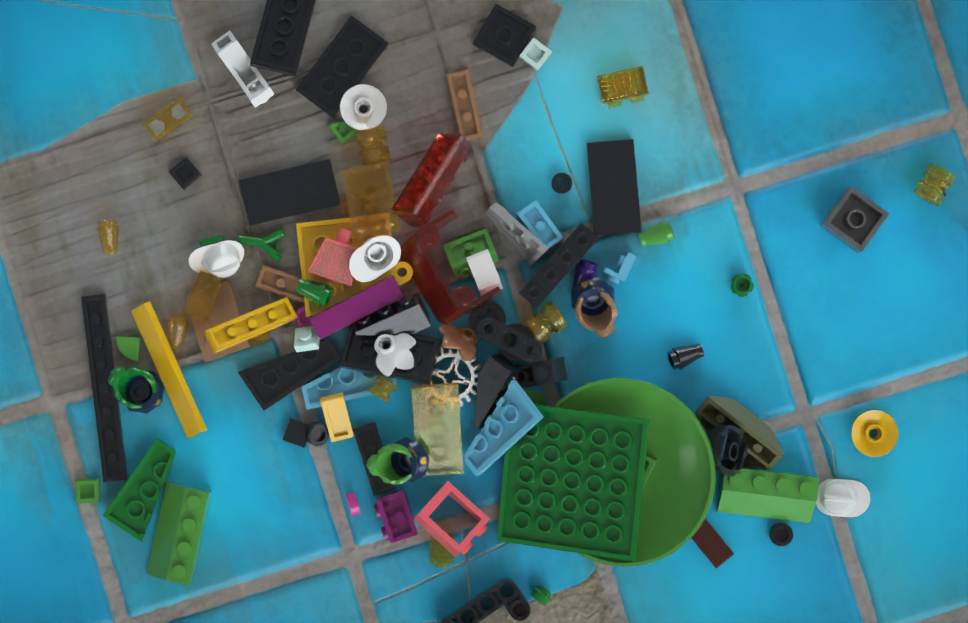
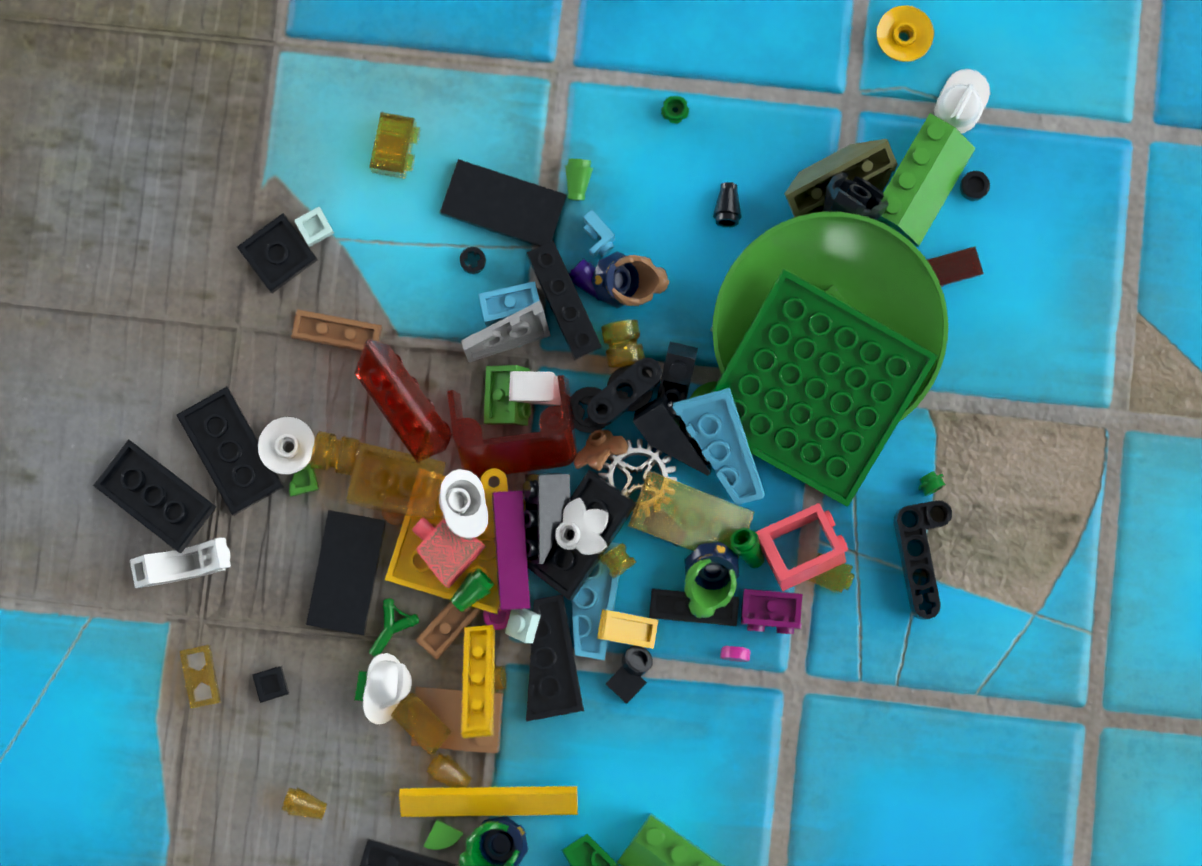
camera: 65 degrees left, 5 degrees down
none -> green cone [731,528,765,568]

